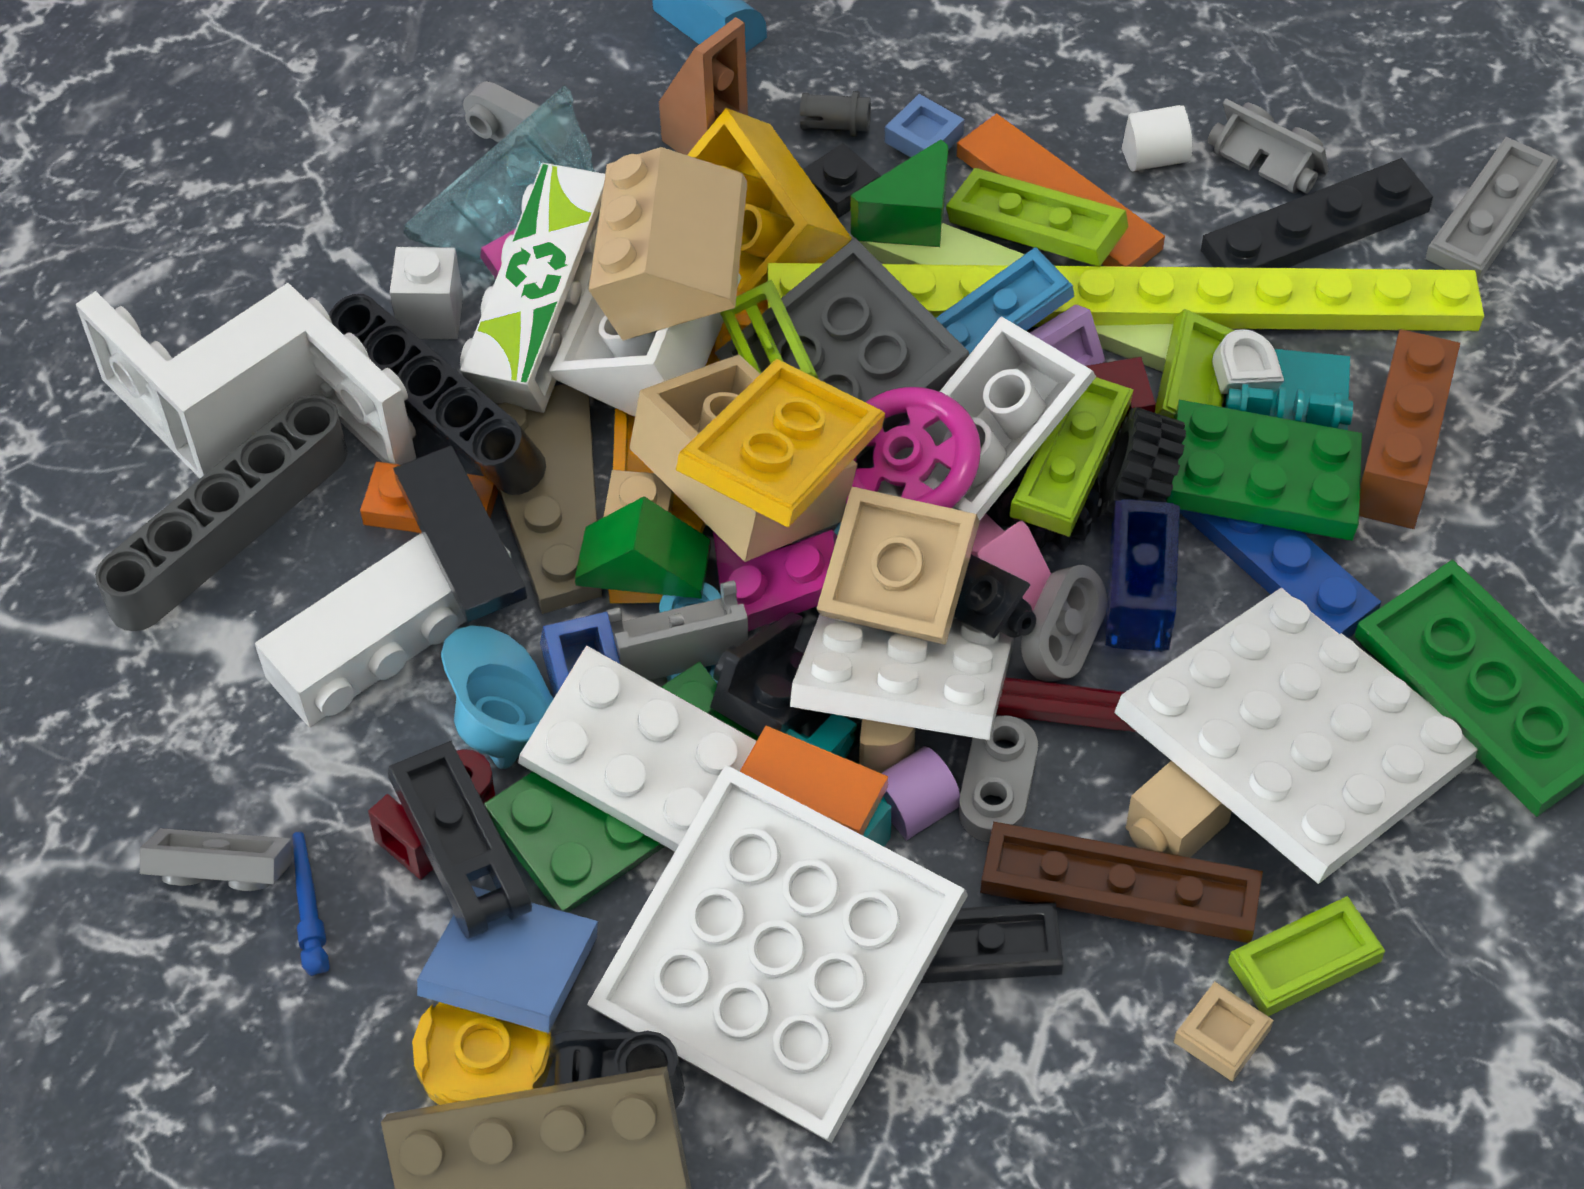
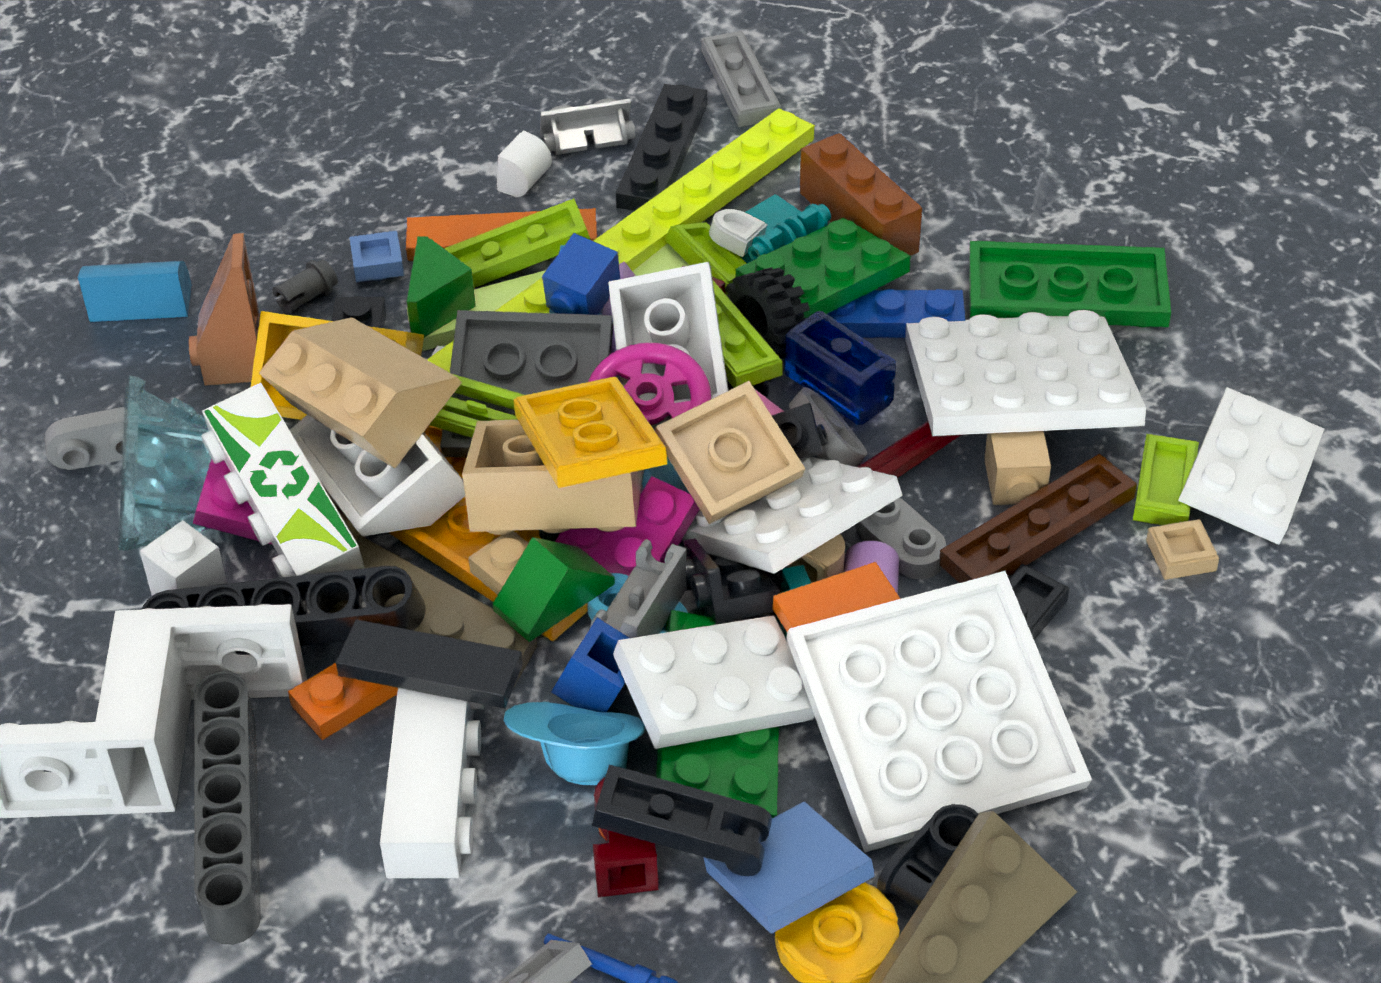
camera: 50 degrees left, 10 degrees down
none -> blue brick [542,233,620,315]
none -> white plate [1178,387,1324,545]

